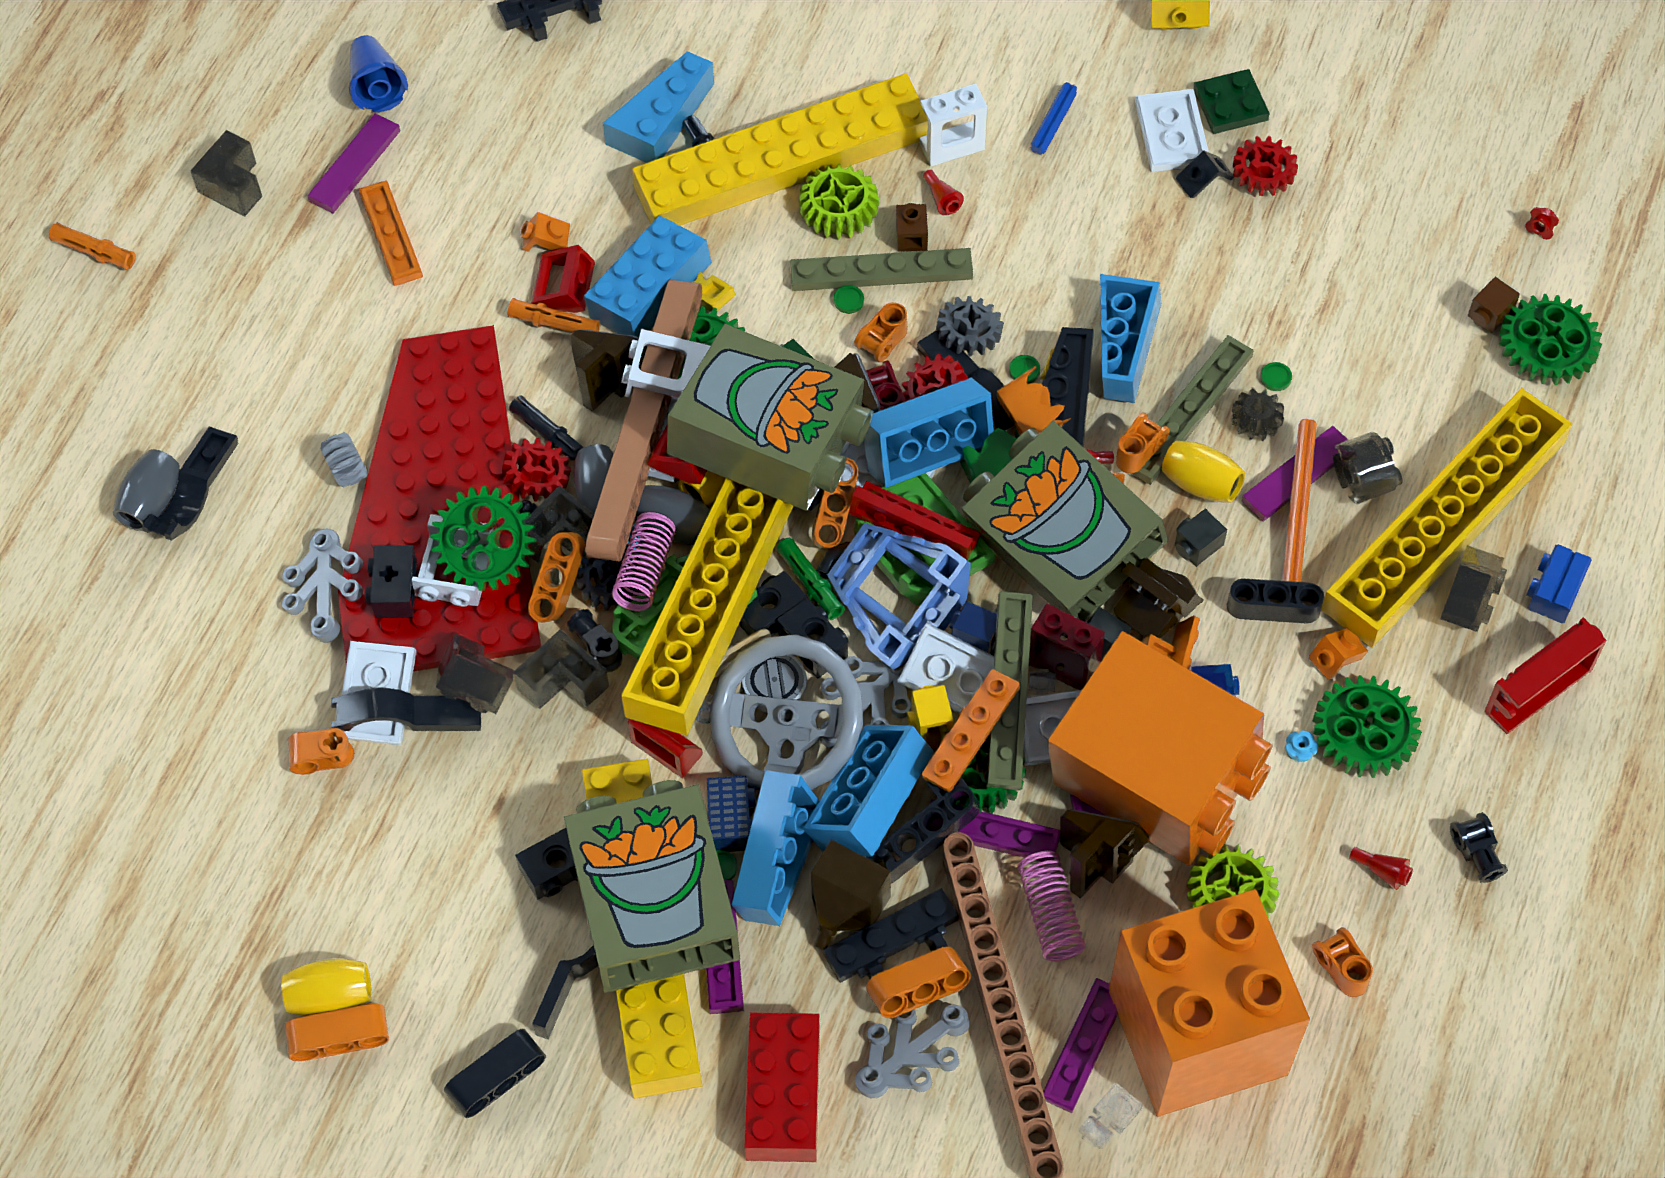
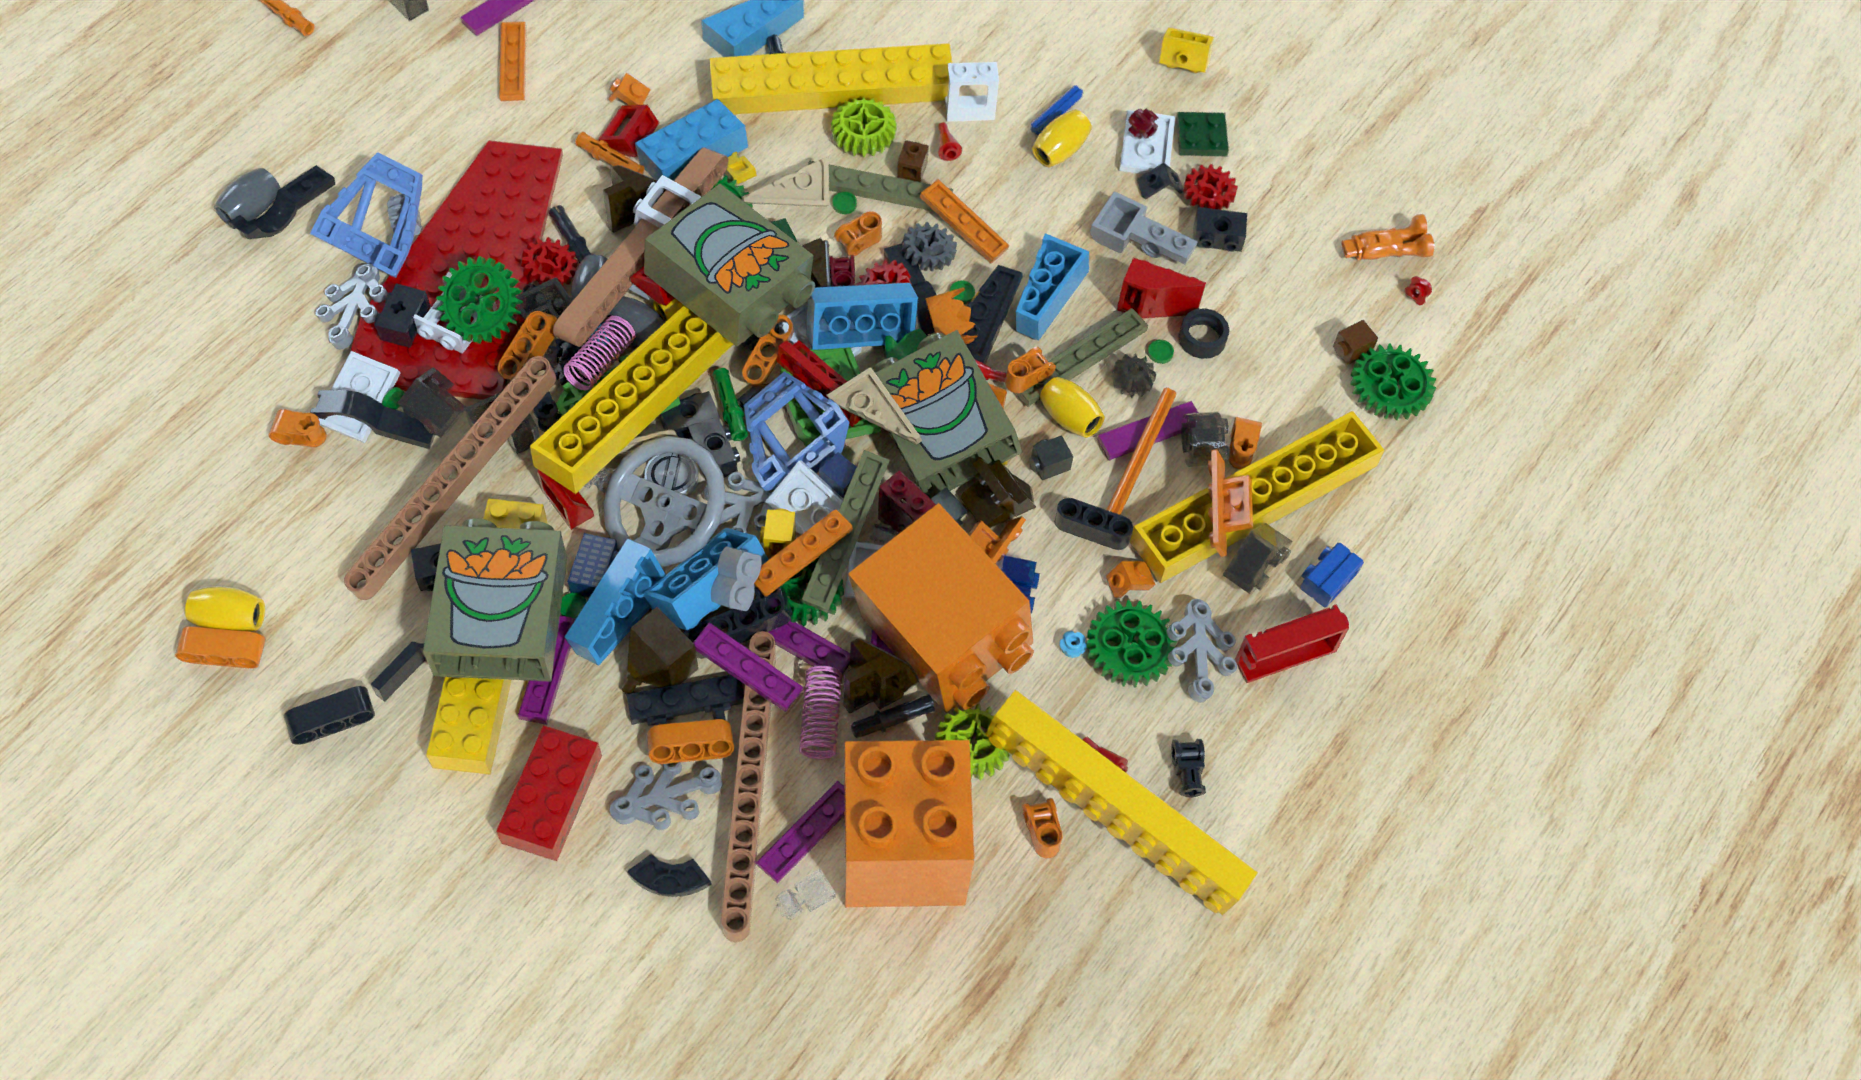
camera: 10 degrees right, 0 degrees up
none -> medium blue windscreen [310,152,423,278]
none -> nougat beam [344,356,556,600]
none -> green piece [382,387,405,410]
none -> black tile [627,854,712,897]
none -> magenta tile [693,623,803,712]
none -> light grey brick [711,547,762,611]
none -> tan wing [742,157,829,207]
none -> tan wing [827,367,922,445]
none -> black axle [851,694,935,738]
none -> orange tile [920,179,1009,264]
none -> yellow brick [985,689,1258,915]
none -> yellow piece [1032,109,1092,167]
none -> light grey plate [1090,191,1198,265]
none -> red slope [1117,257,1206,319]
none -> dark red gear [1128,108,1158,139]
none -> light grey plant [1167,599,1237,703]
none -> black tyre [1178,308,1230,359]
none -> black brick [1193,207,1247,252]
none -> orange bracket [1208,449,1253,557]
none -> orange piece [1228,417,1262,469]
none -> orange piece [1342,214,1434,260]

